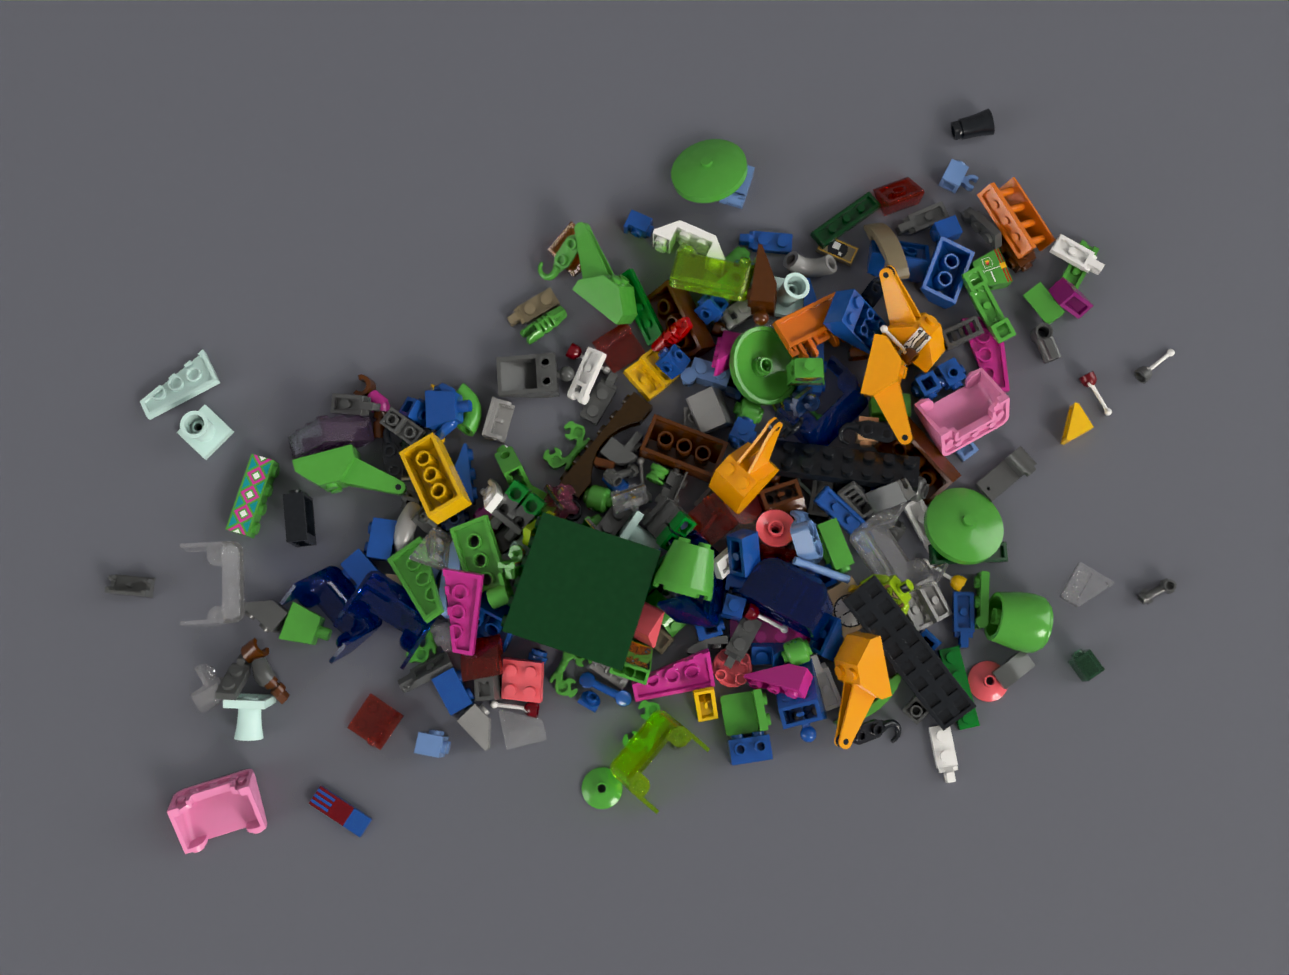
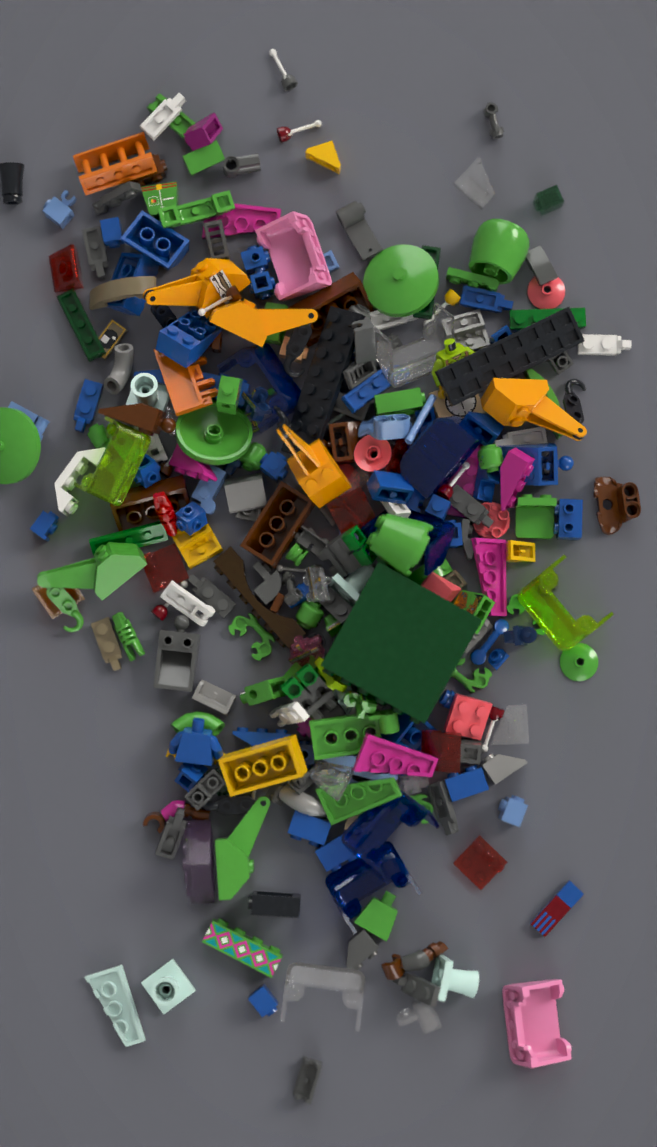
camera: 75 degrees left, 5 degrees up
none -> blue brick [248,984,278,1018]
none -> dark blue hips [504,626,537,646]
none -> reddish brown piece [593,477,641,535]

